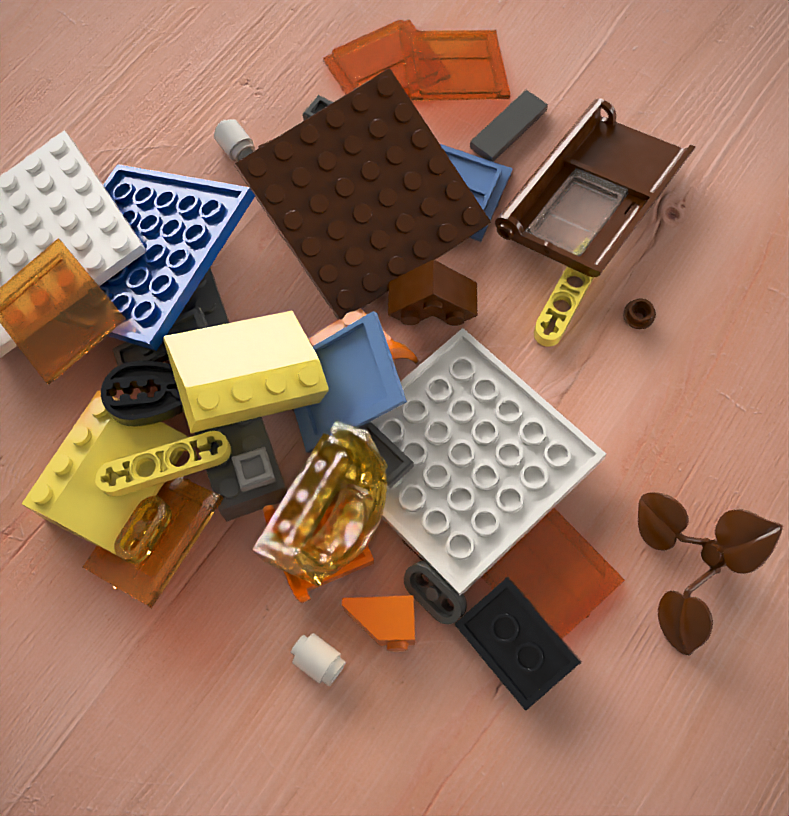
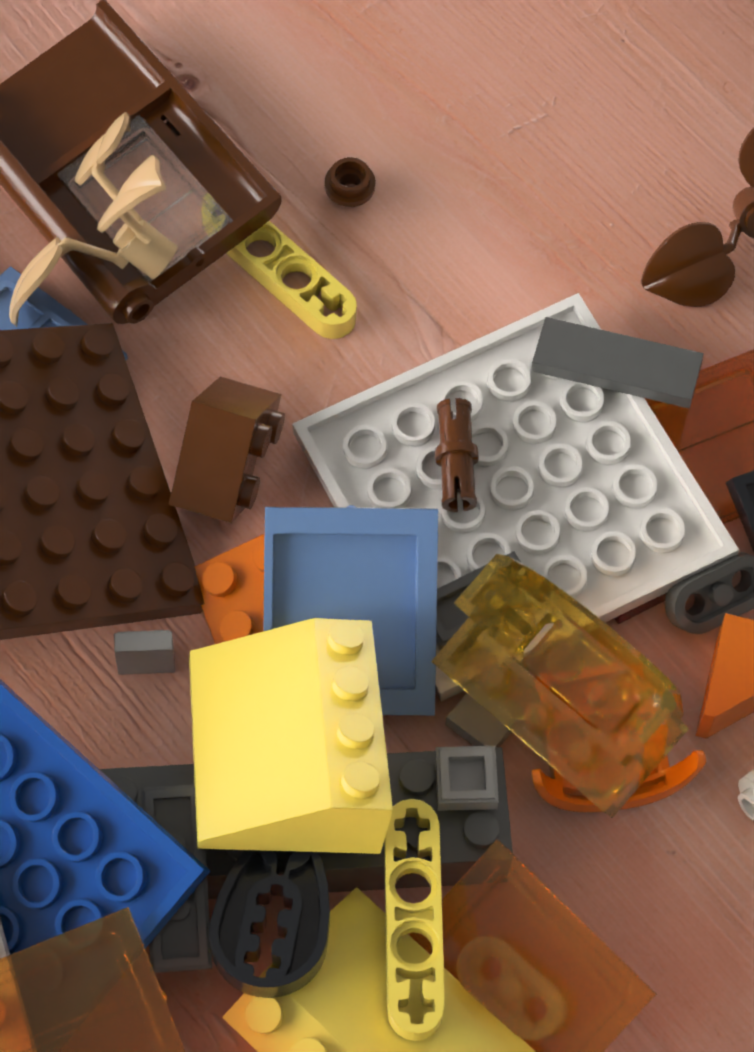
camera: 80 degrees left, 5 degrees down
none -> tan plant [9,112,178,327]
none -> light grey tile [114,630,175,675]
none -> reddish brown pin [435,398,479,512]
none -> dark grey tile [532,317,704,409]

